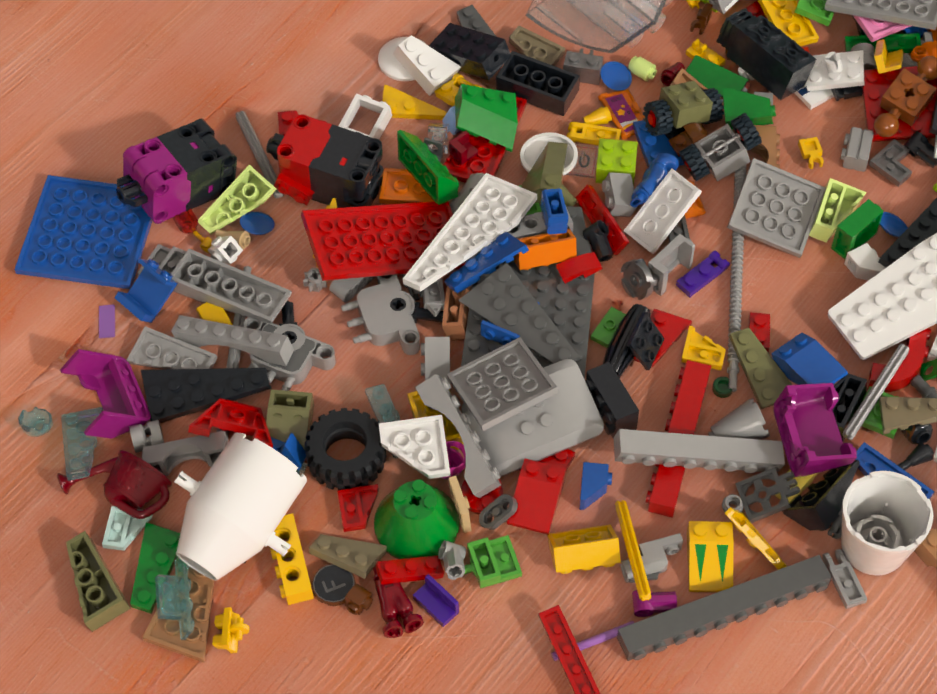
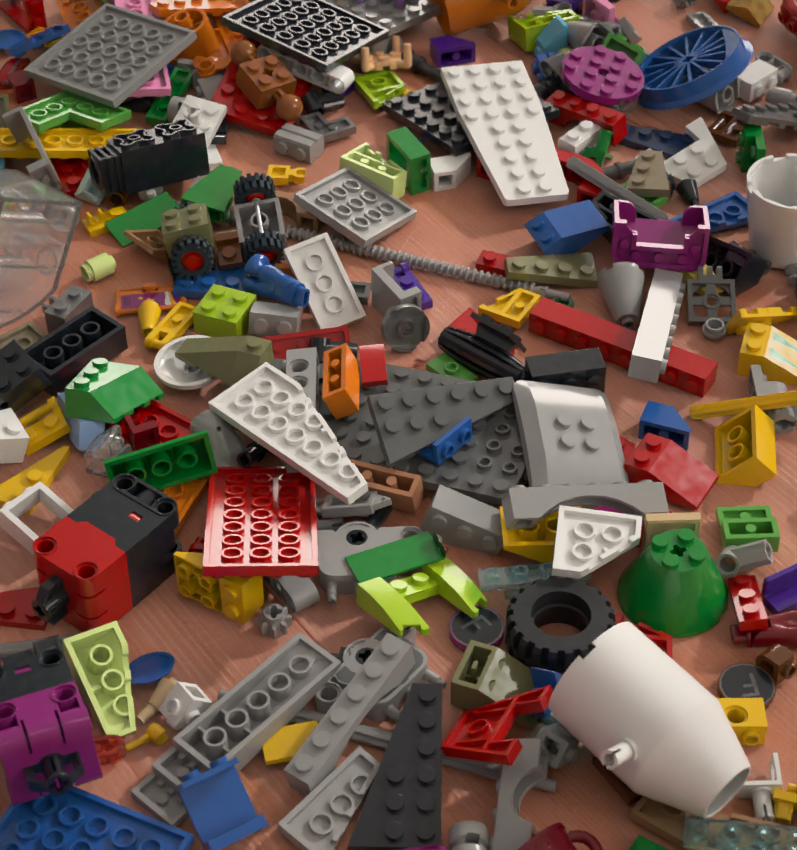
camera: 75 degrees left, 15 degrees down
red plate [274,172,314,206] -> none
dark tan wing [309,534,387,579] -> none
blue wing [445,232,529,294] -> none
light grey plate [447,337,559,431] -> none
dark grey plate [479,494,518,530] -> none
blue brick [541,188,568,235] -> none
blue piece [601,61,632,91] -> none
dark red cone [661,62,685,86] -> none
yellow panel [874,39,904,74] -> none
none -> green piece [345,531,448,583]
none -> lime wedge [356,557,487,637]
none -> black tile [449,605,505,652]
none -> white bracket [737,753,783,822]

